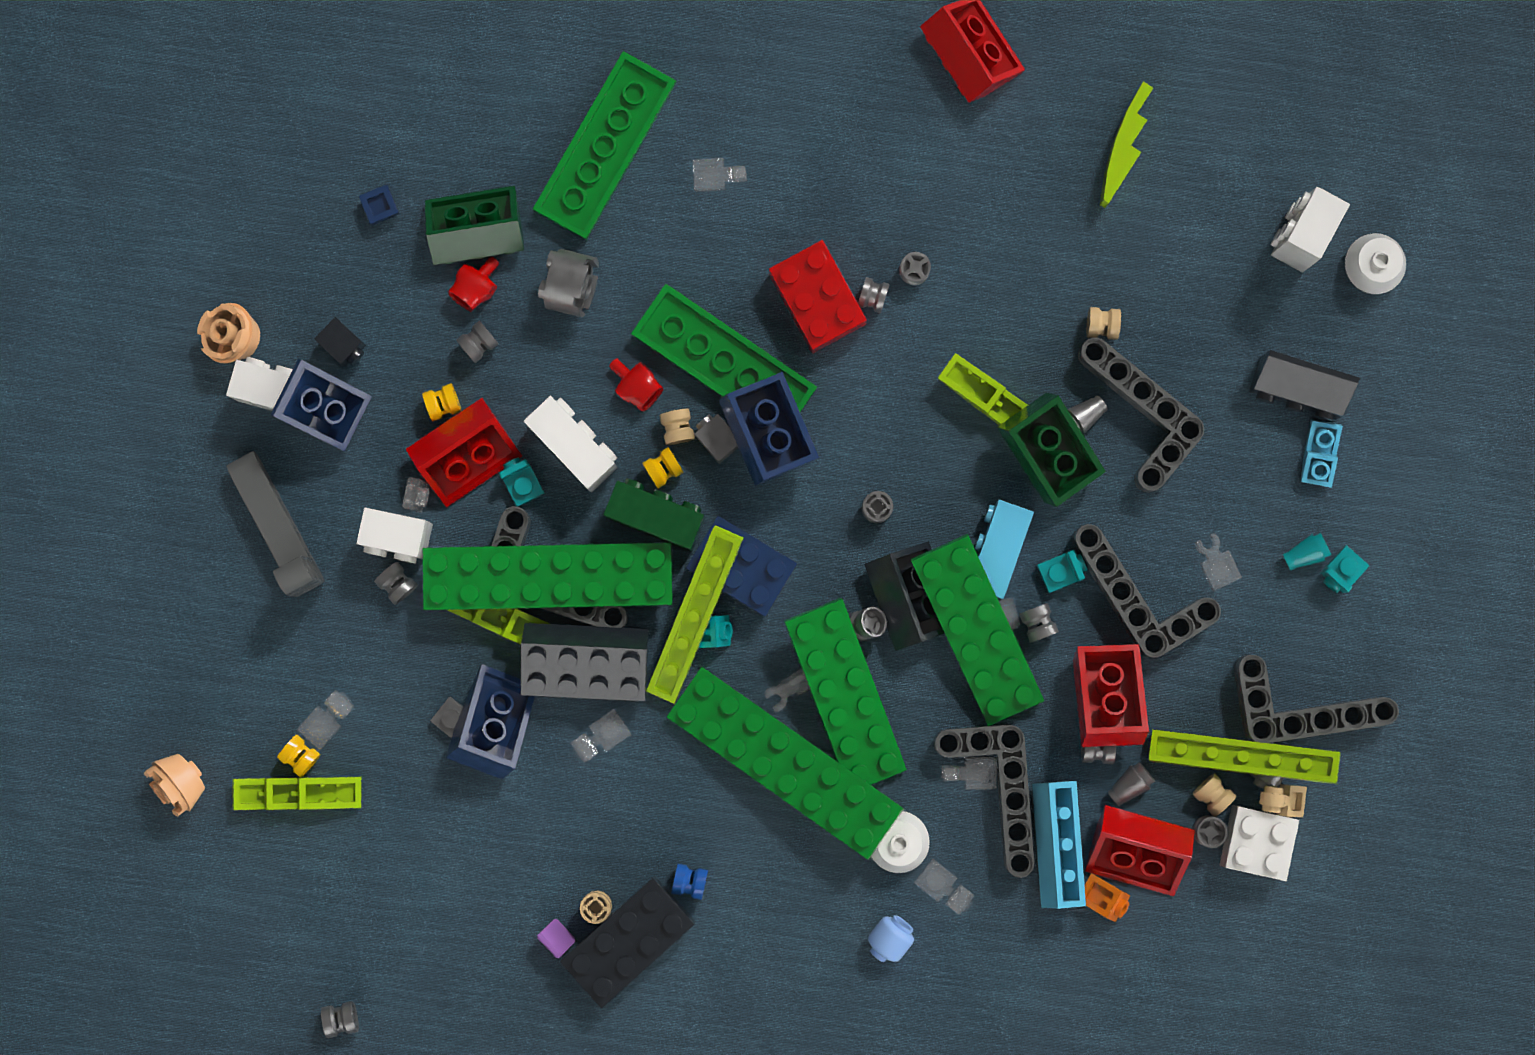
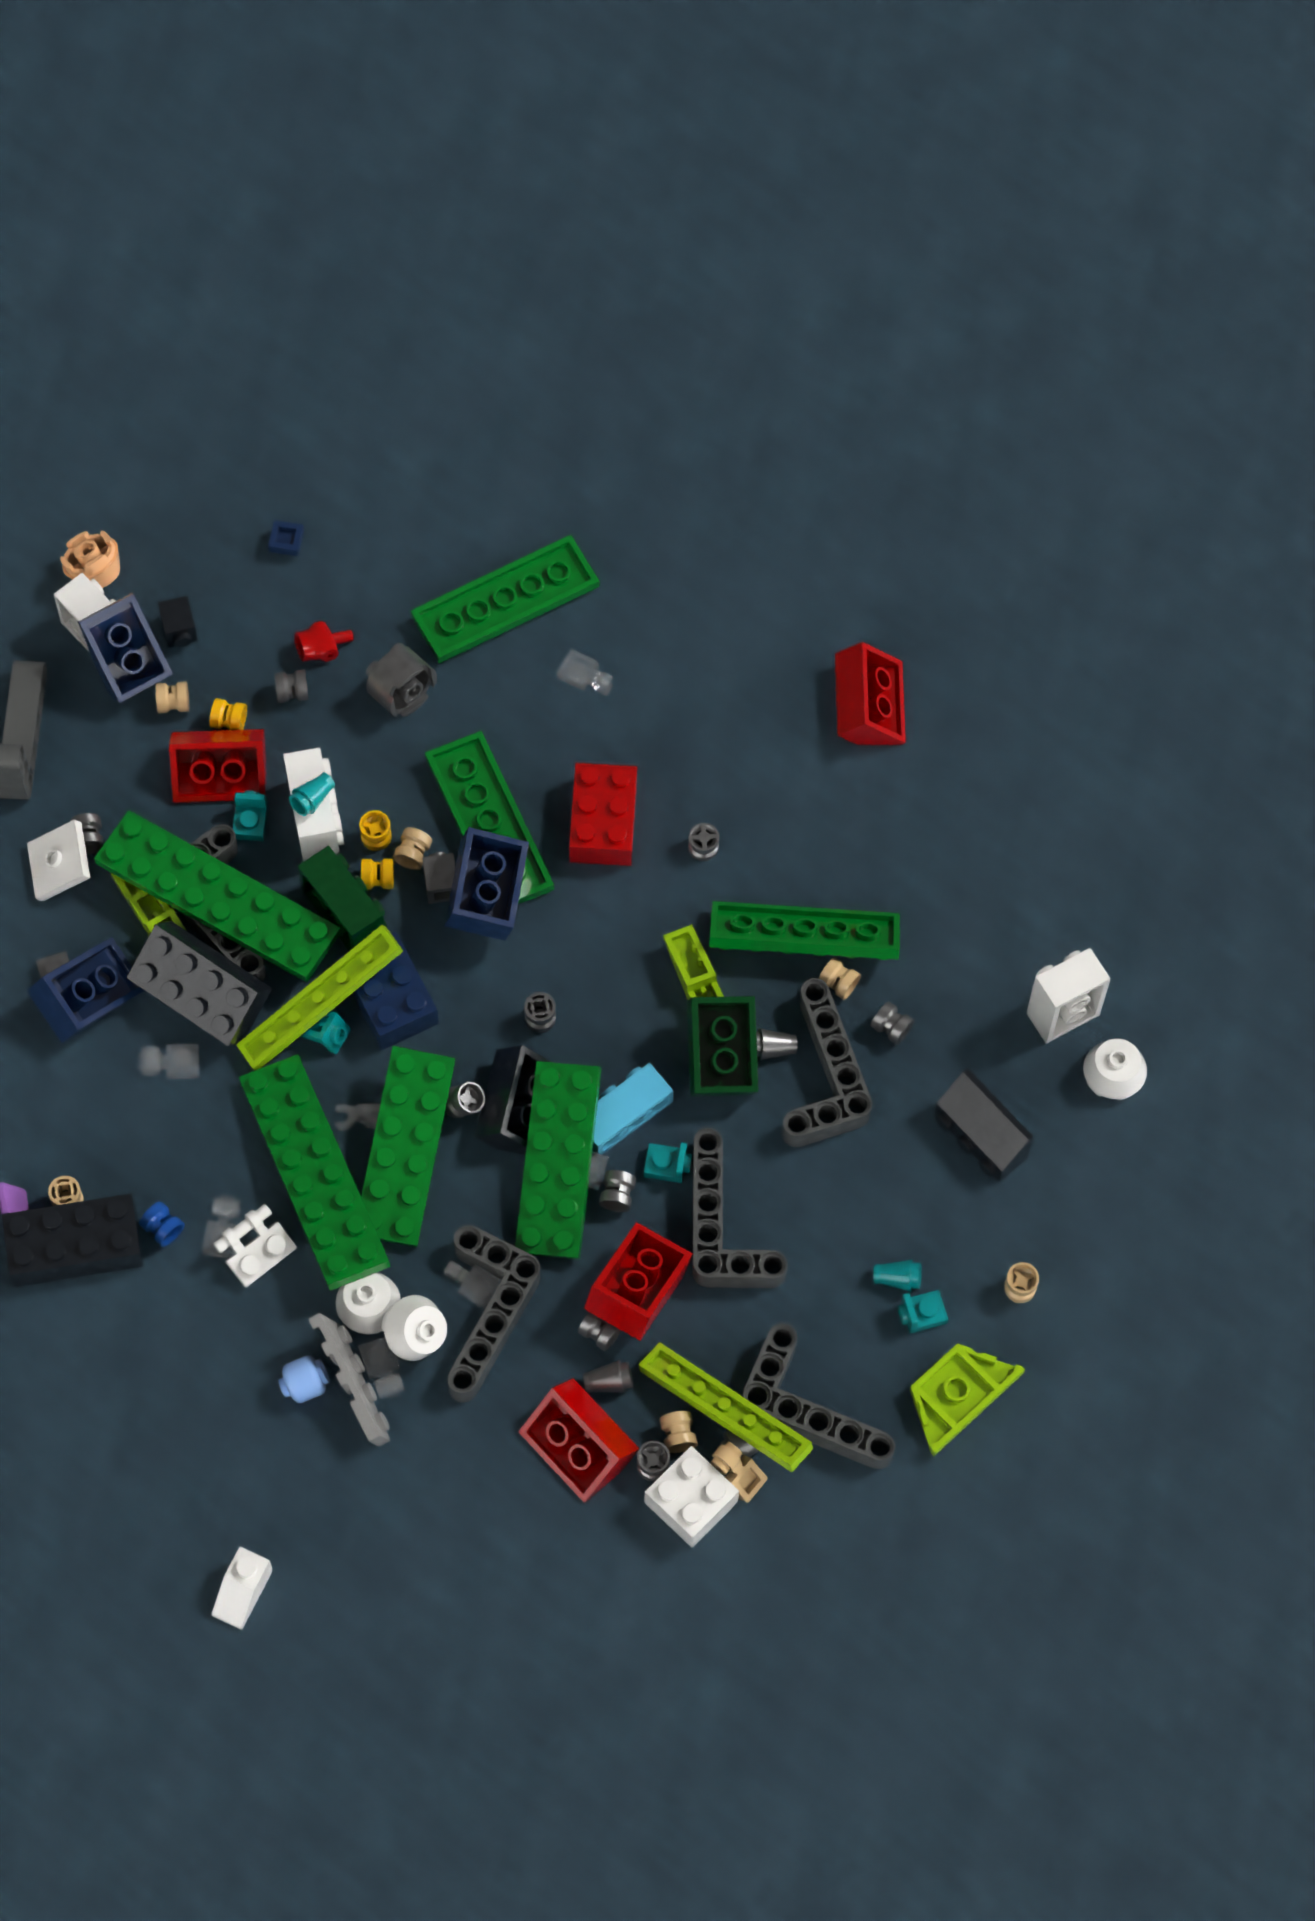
camera: 30 degrees right, 20 degrees down
white brick [356,507,433,564] -> none
clear plate [402,477,429,514] -> none
dark green slope [425,186,524,265] -> none
red piece [609,358,664,411] -> none
flat silver wheel [858,277,889,313] -> none
medium azure brick [1032,781,1086,909] -> none
orange bracket [1084,873,1130,922] -> none
lime slope [1100,81,1153,208] -> none
clear plate [1195,533,1242,591] -> none
medium azure slope [1301,419,1343,488] -> none
none -> white plate [27,819,90,901]
none -> tan wheel [156,681,189,714]
none -> clear plate [202,1194,241,1258]
none -> white plate [213,1204,298,1287]
none -> teal cone [289,772,335,816]
none -> light grey wing [308,1313,391,1447]
none -> yellow wheel [359,810,392,851]
none -> white cone [381,1295,447,1361]
none -> green plate [709,901,900,960]
none -> flat silver wheel [871,1001,915,1045]
none -> lime wing [910,1343,1025,1456]
none -> tan wheel [1004,1262,1039,1303]

